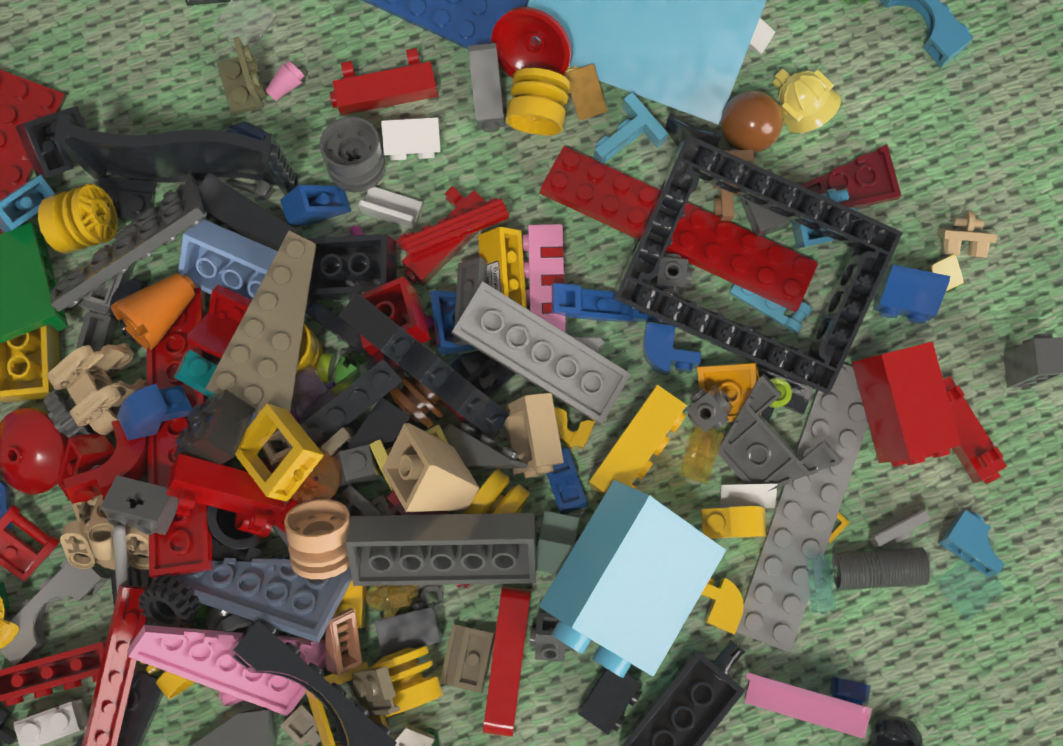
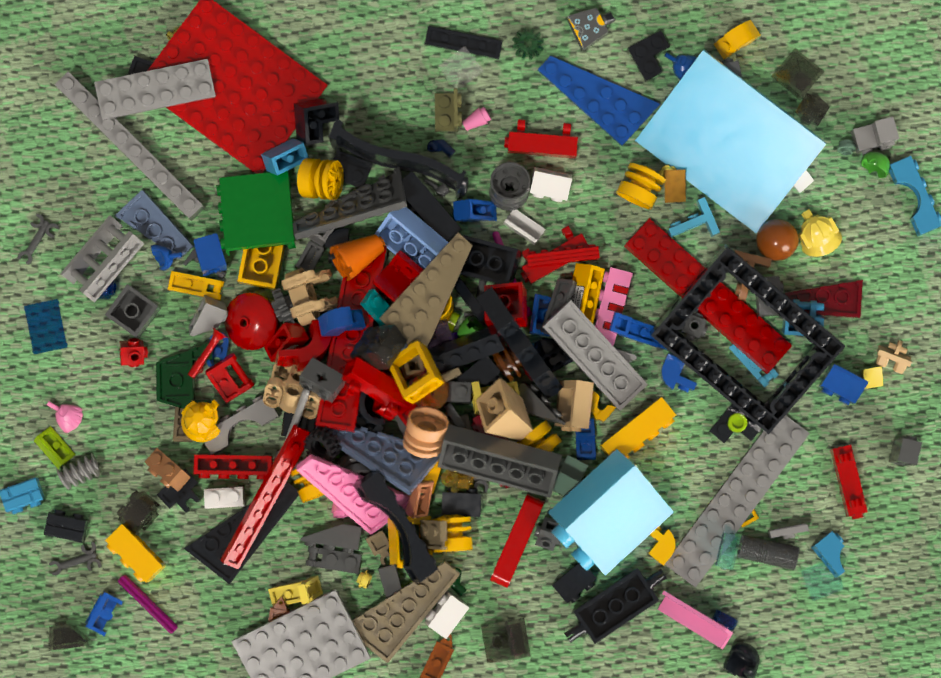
camera: 10 degrees right, 5 degrees up
dark tan plate [440,624,495,693] -> none
slope [468,43,505,133] -> none
red dish [491,7,572,78] -> none
black slope [665,113,723,147] -> none
clear yellow hips [680,427,724,485] -> none
dark grey brick [686,385,733,432] -> none
light orange slope [697,362,762,422] -> none
yellow brick [701,506,767,539] -> none
dark grey wing [717,374,843,492] -> none
white sticker [720,484,777,508] -> none
red brick [852,341,961,467] -> none

